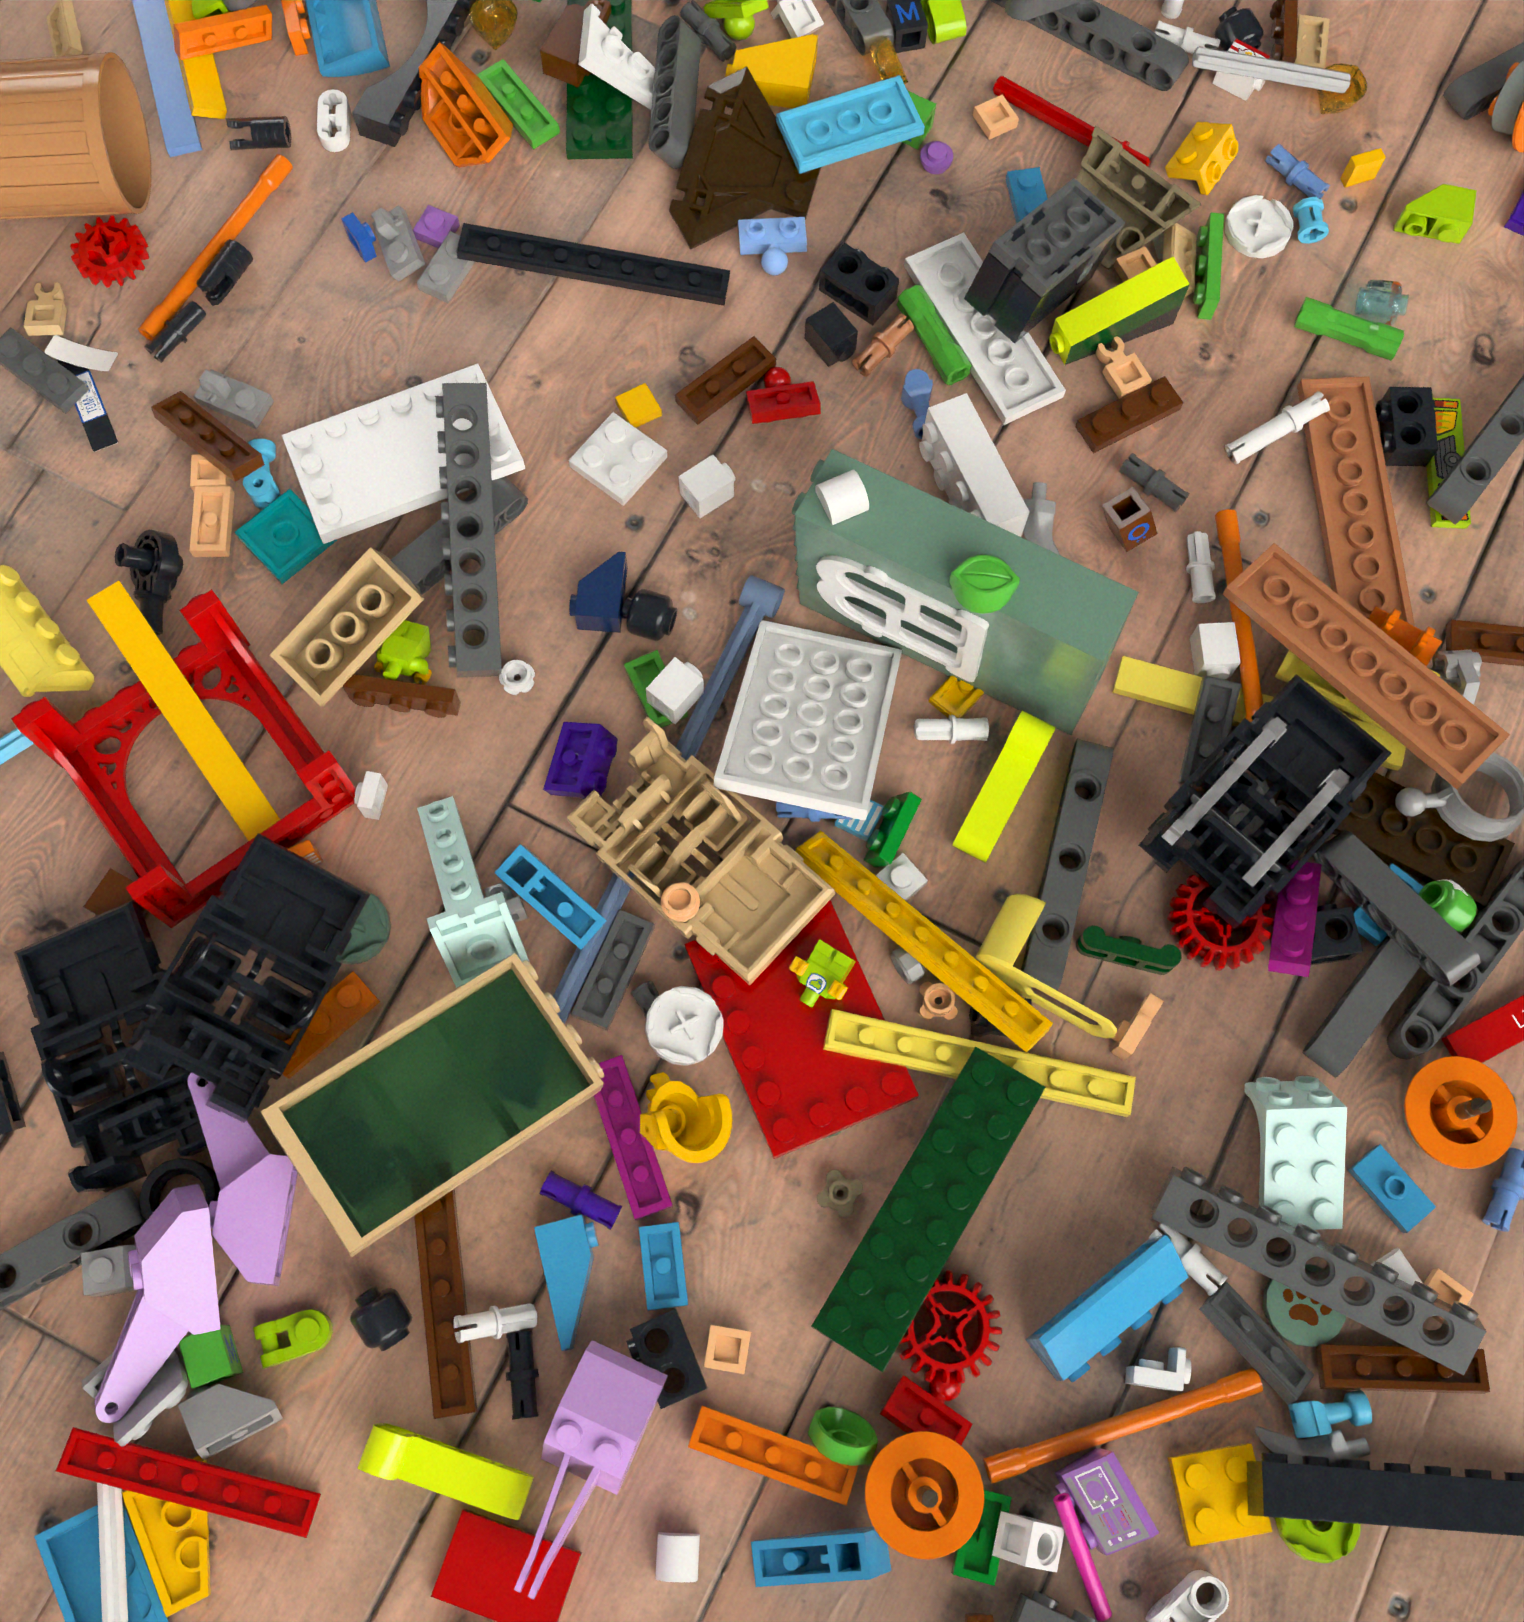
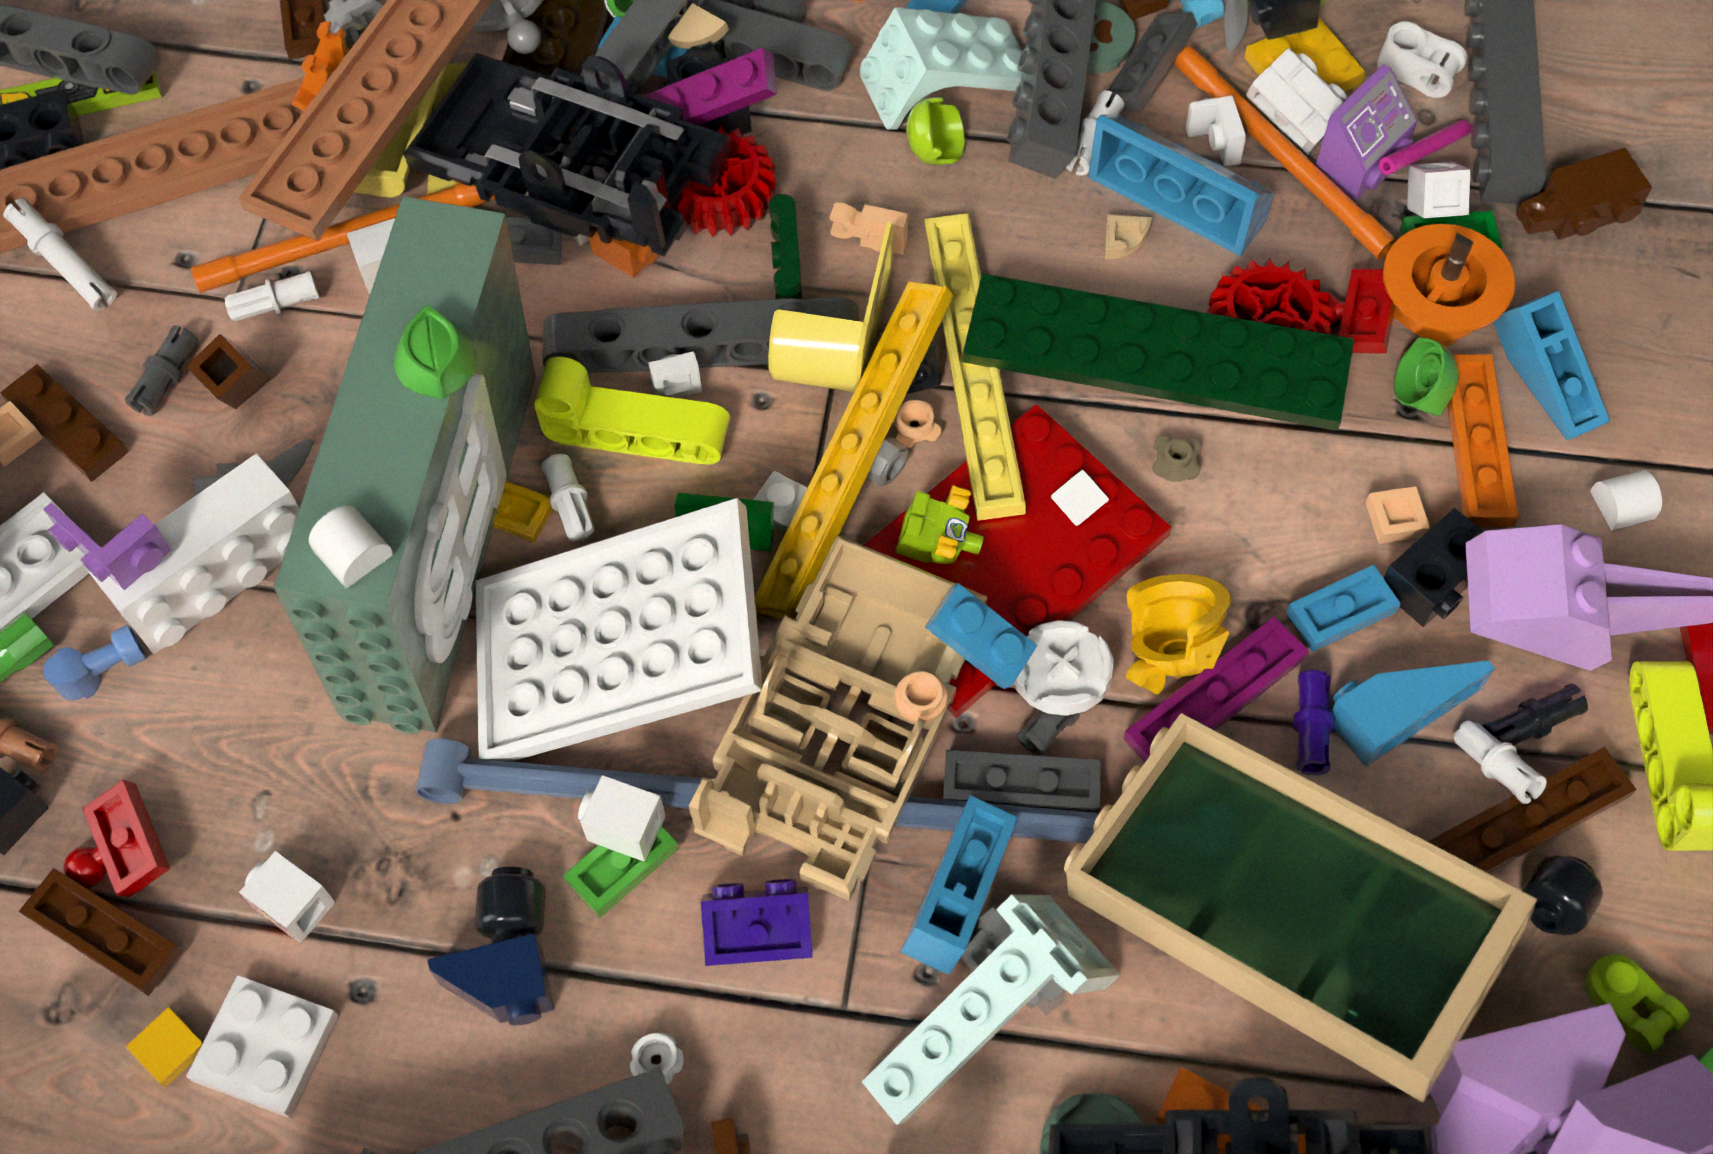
camera: 105 degrees left, 10 degrees down
none -> medium lavender bracket [43,502,171,590]
none -> white plate [648,351,702,398]
none -> tan tile [668,3,730,49]
none -> lime hair [906,97,965,166]
none -> dark azure plate [925,583,1038,689]
none -> white sticker [1051,470,1109,526]
none -> tan tile [1104,214,1152,260]
none -> white brick [1246,48,1348,156]

